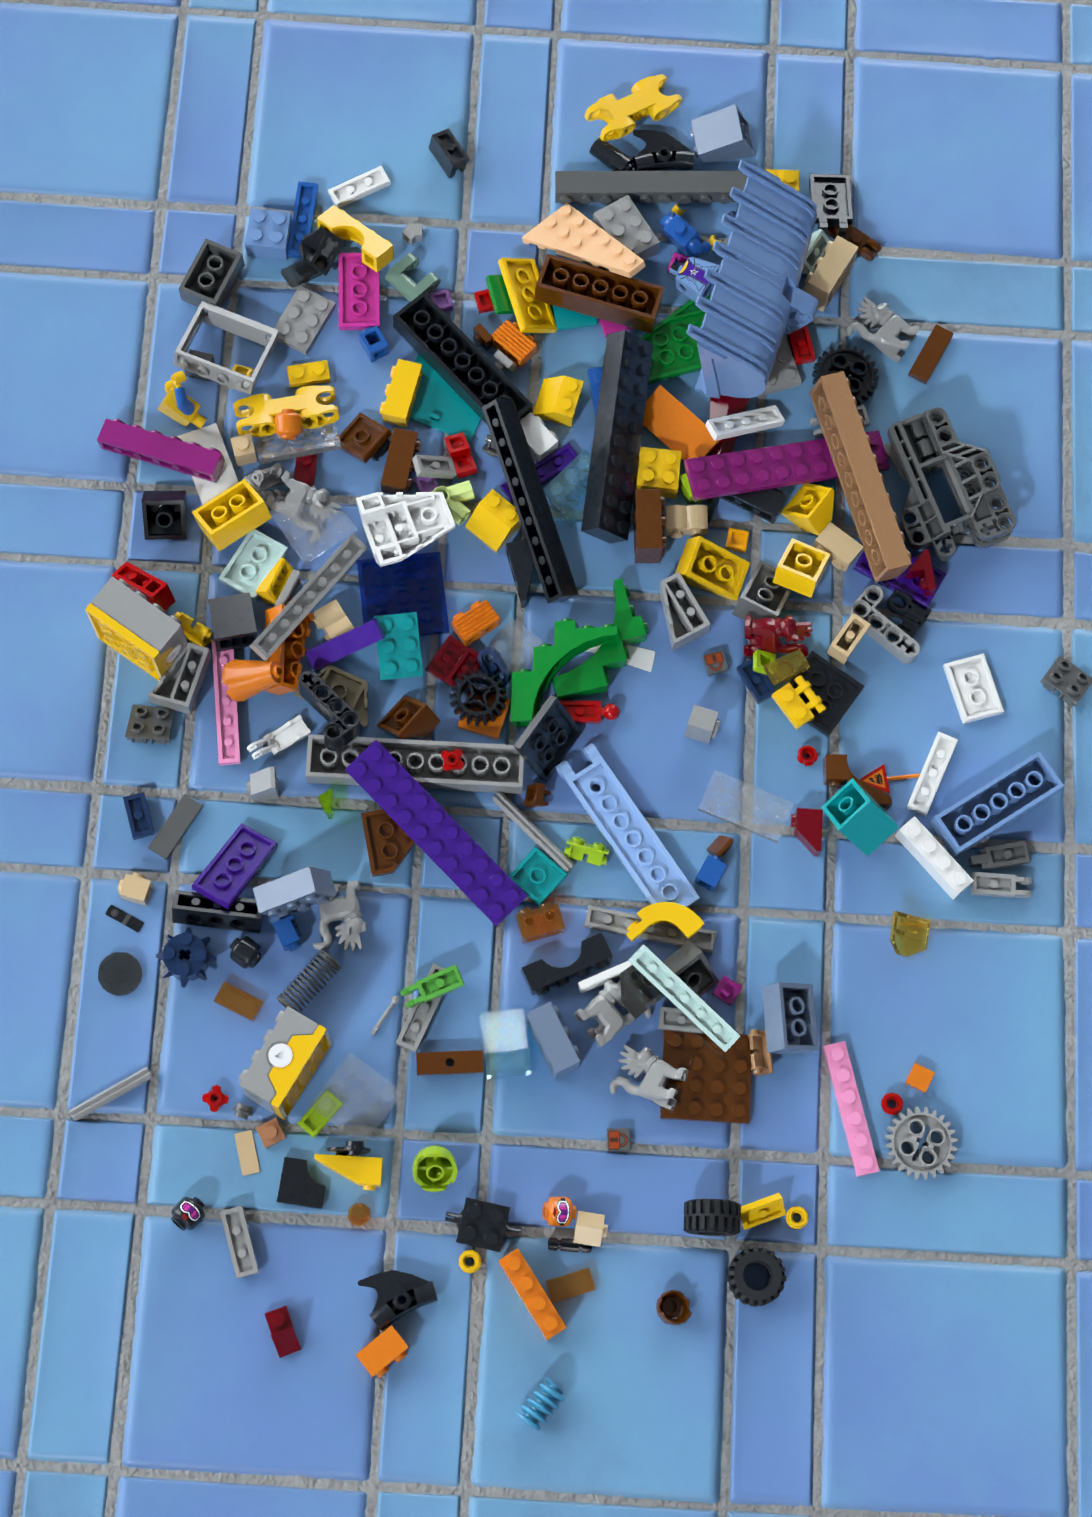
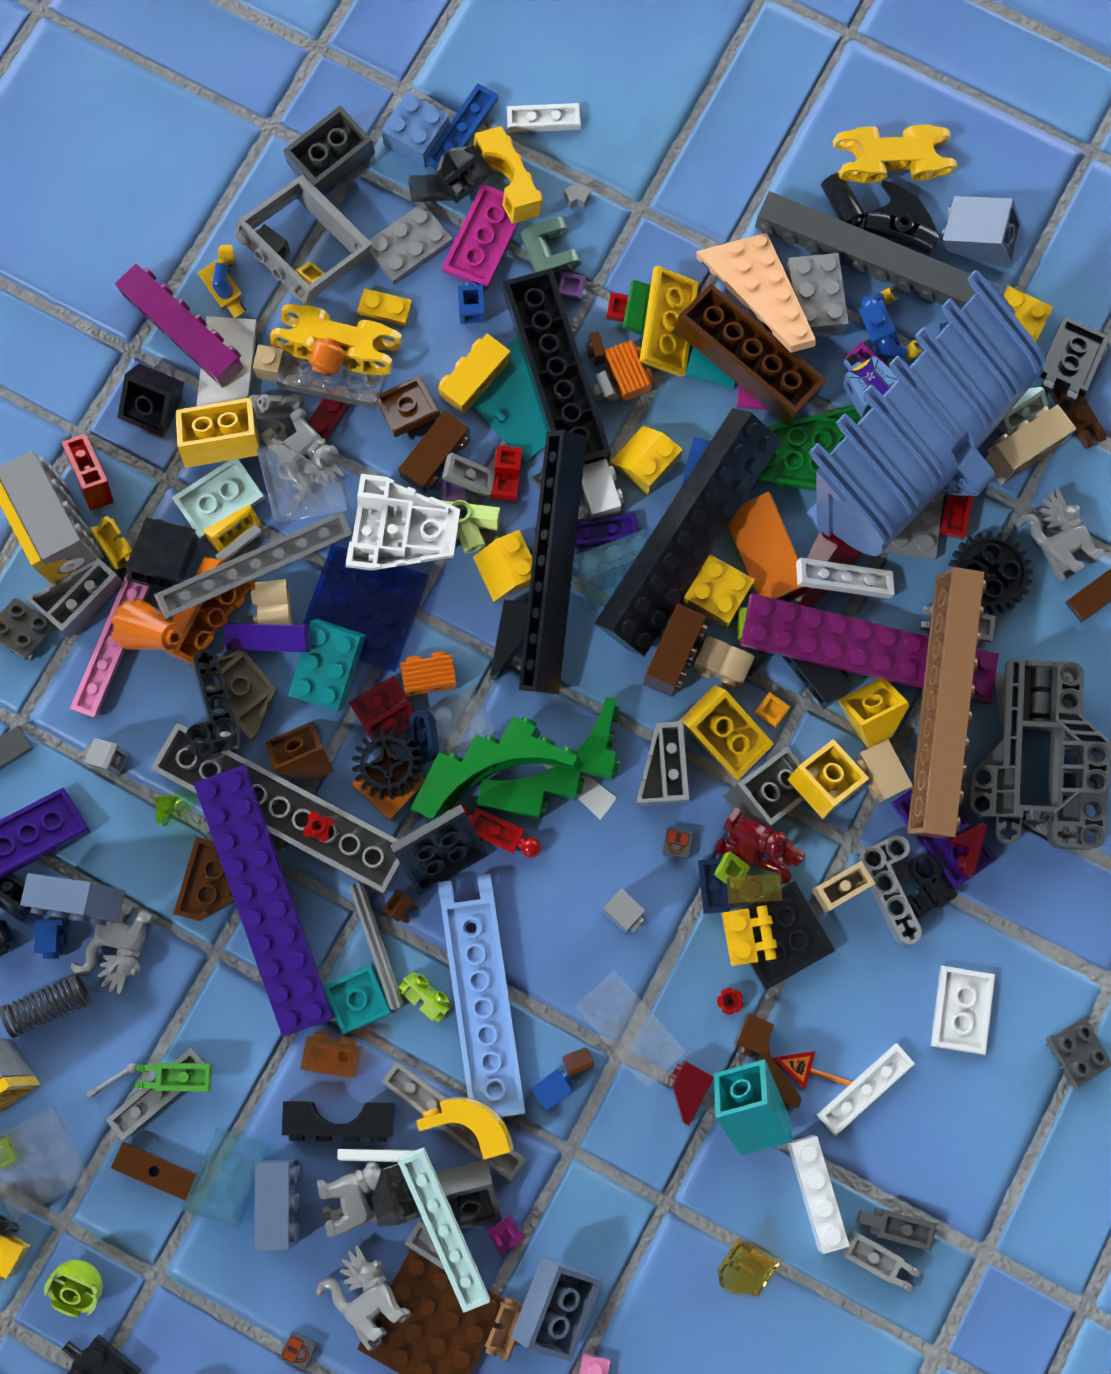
camera: 30 degrees right, 5 degrees up
white arm [247,715,311,760] -> none
black hinge [429,128,469,179] -> none
medium blue brick [930,751,1064,858] -> none

